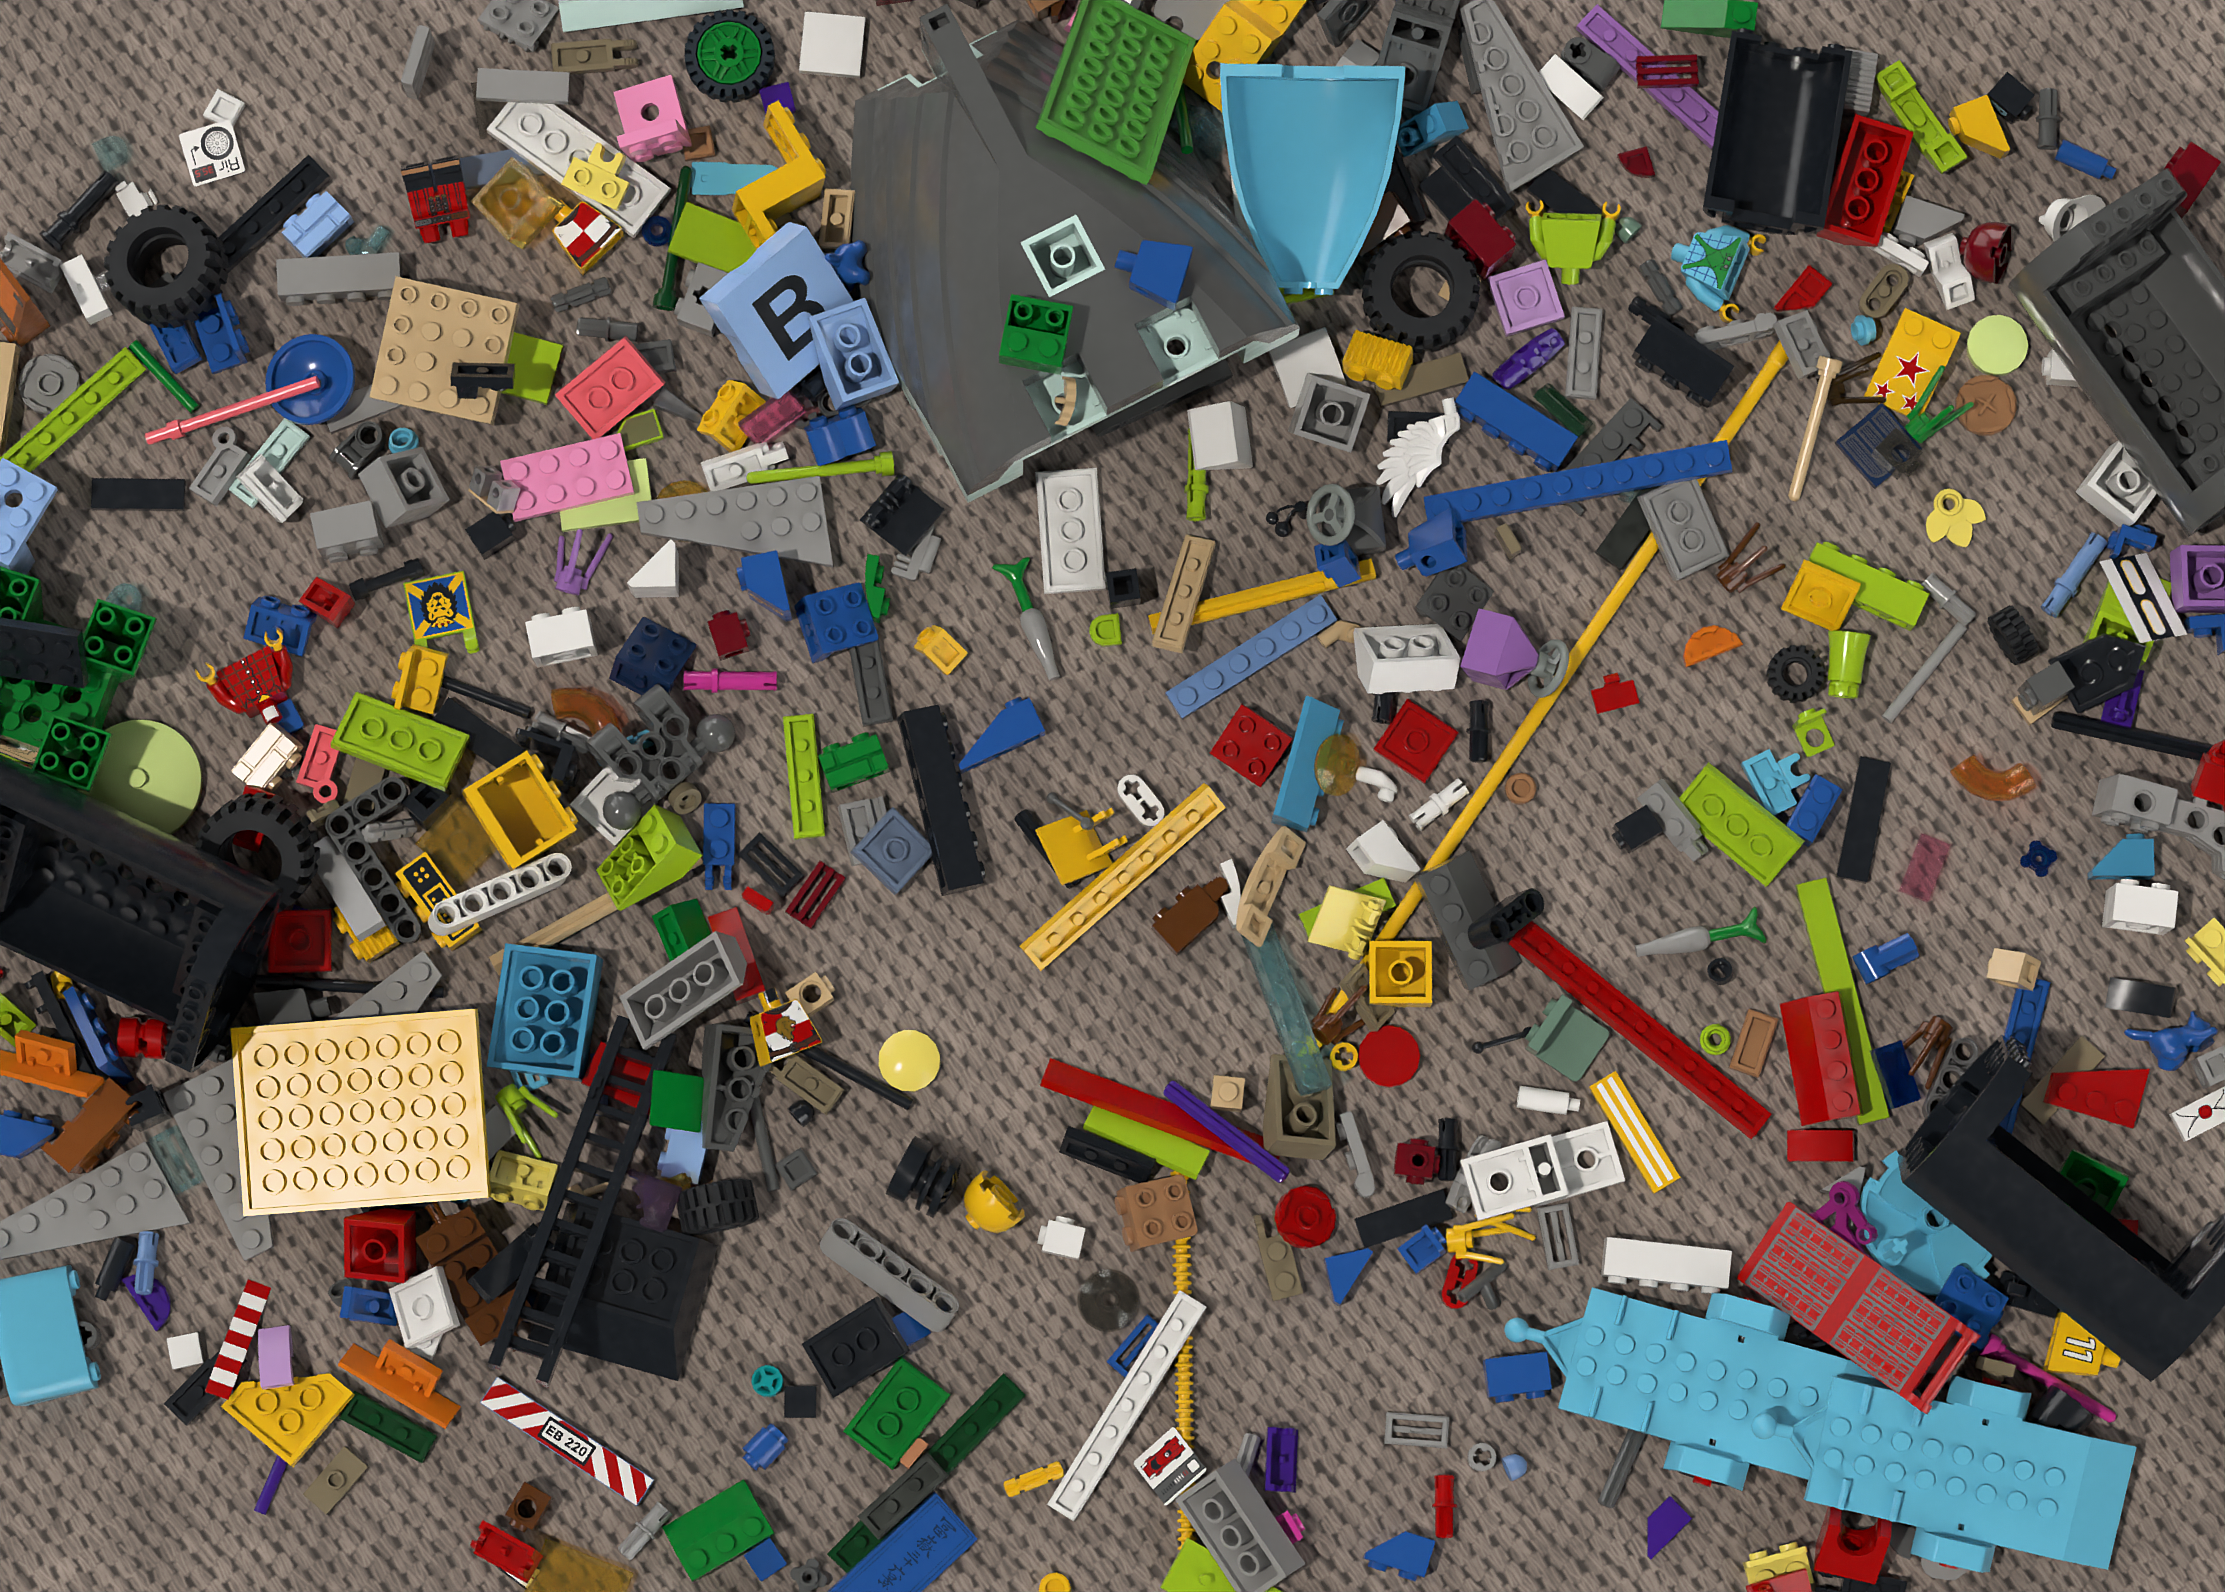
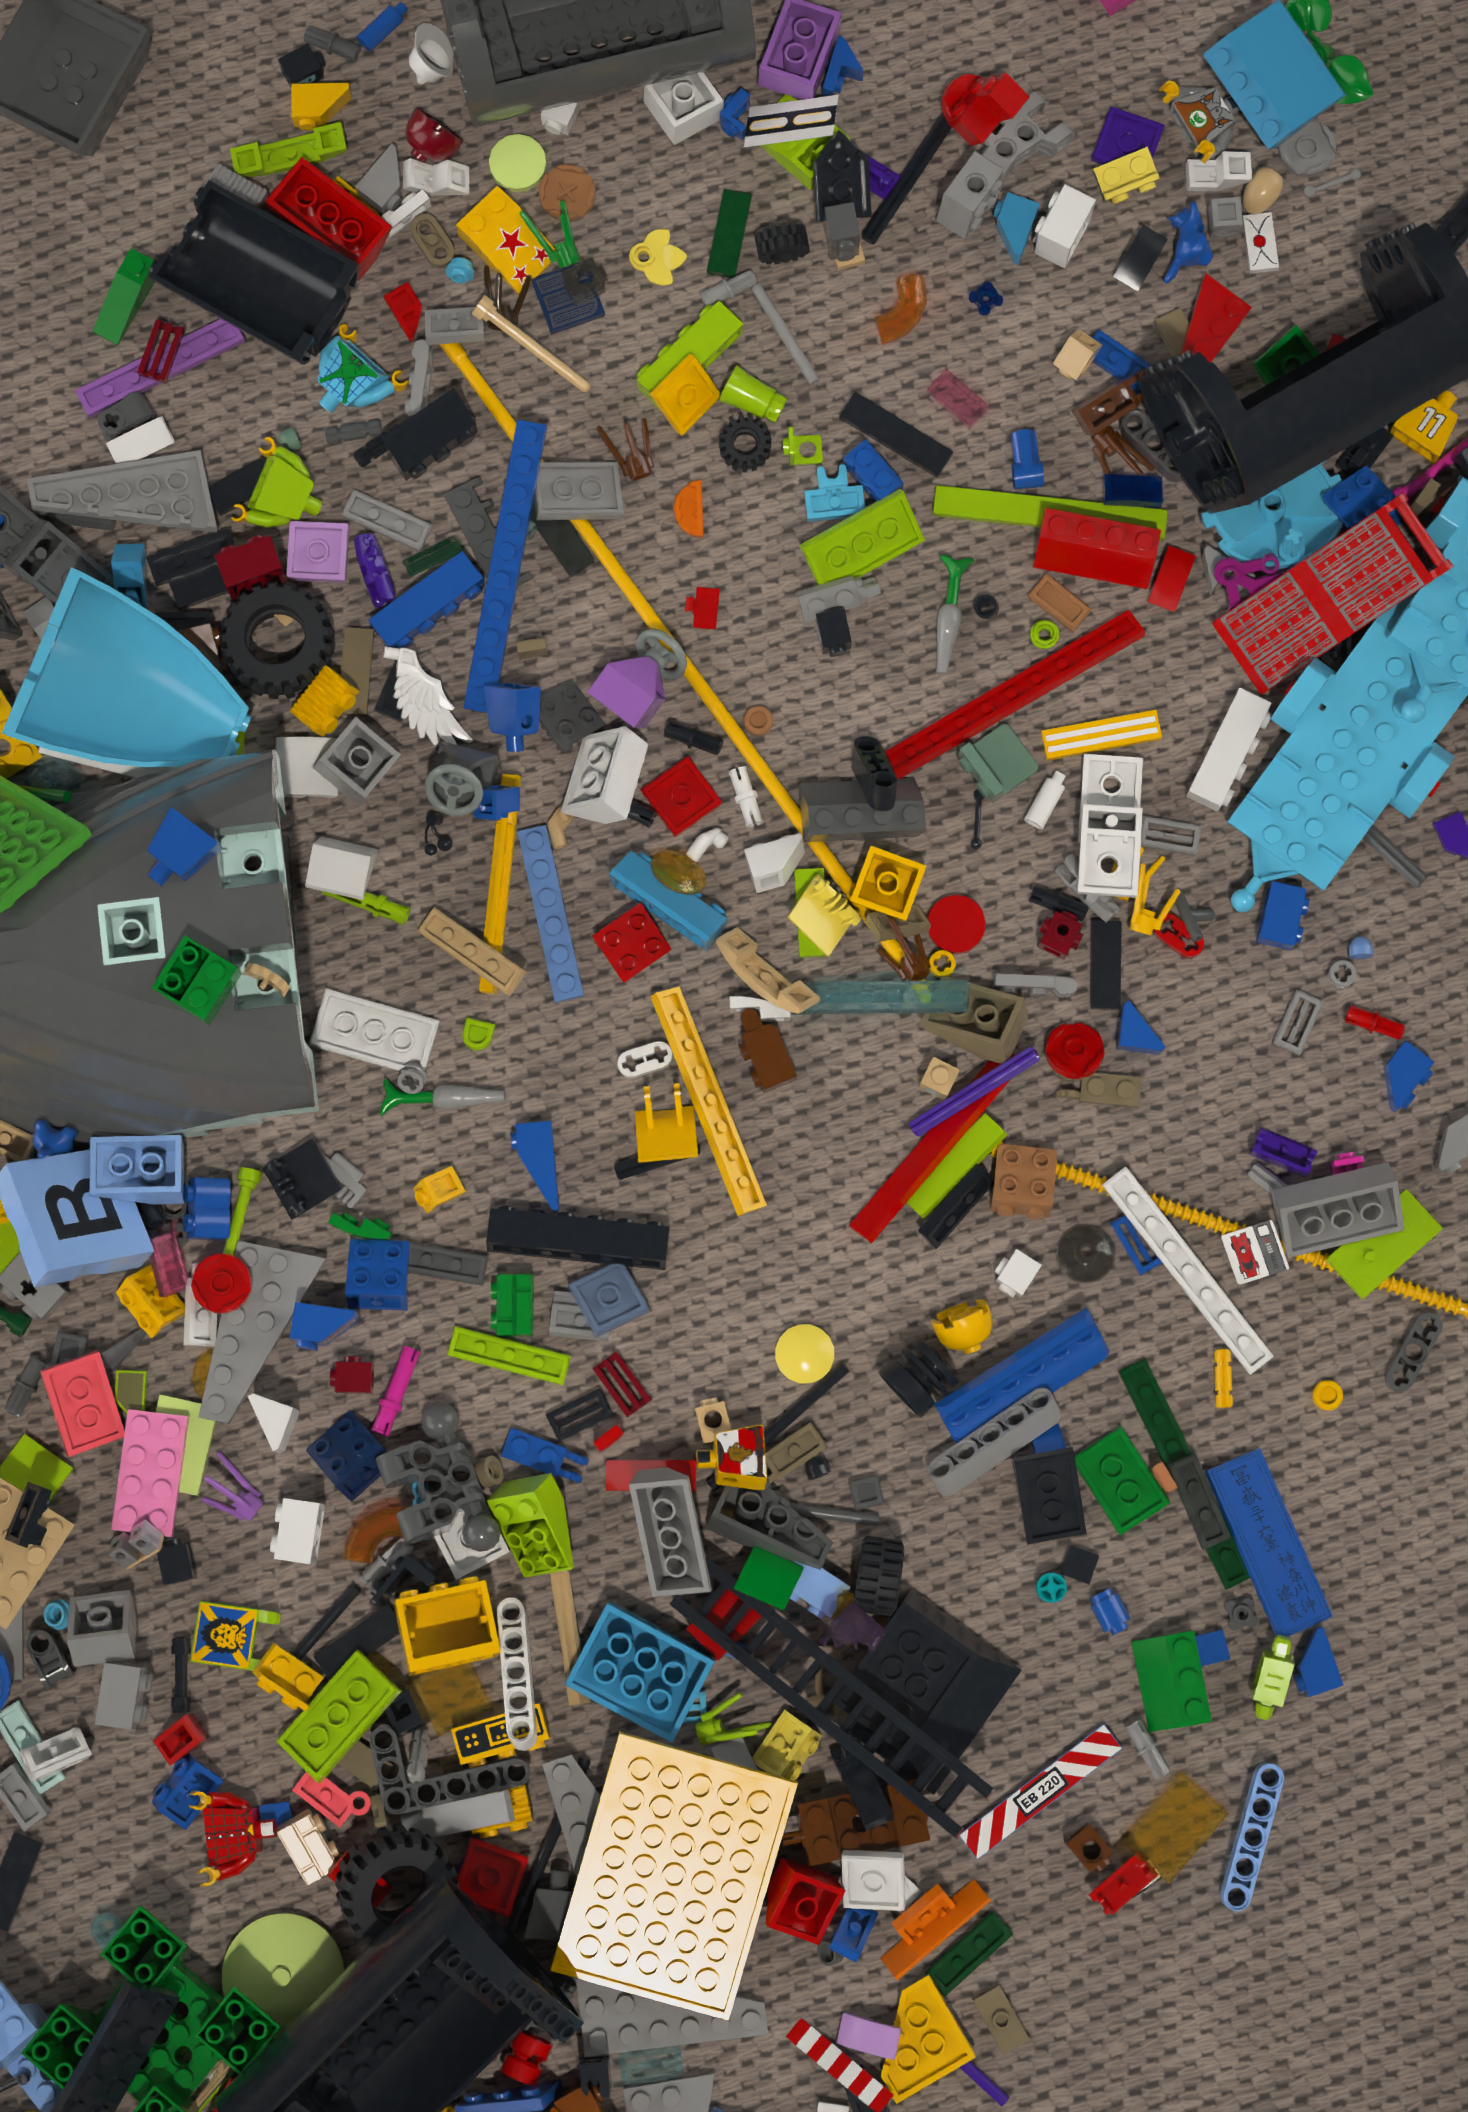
camera: 65 degrees left, 0 degrees up
green panel [652,898,711,962] -> none
dark grey hinge [1046,792,1094,830] -> none
black brick [1105,568,1141,609] -> none
blue bracket [1397,1224,1447,1275] -> none
dark red tile [1617,146,1655,178] -> none
medium blue pin [2041,532,2108,618] -> none
none -> red tile [191,1253,252,1314]
none -> light grey bush [398,1064,427,1094]
none -> dark green tile [707,189,752,278]
none -> blue plate [934,1308,1109,1444]
none -> reddish brown hinge [1071,368,1146,436]

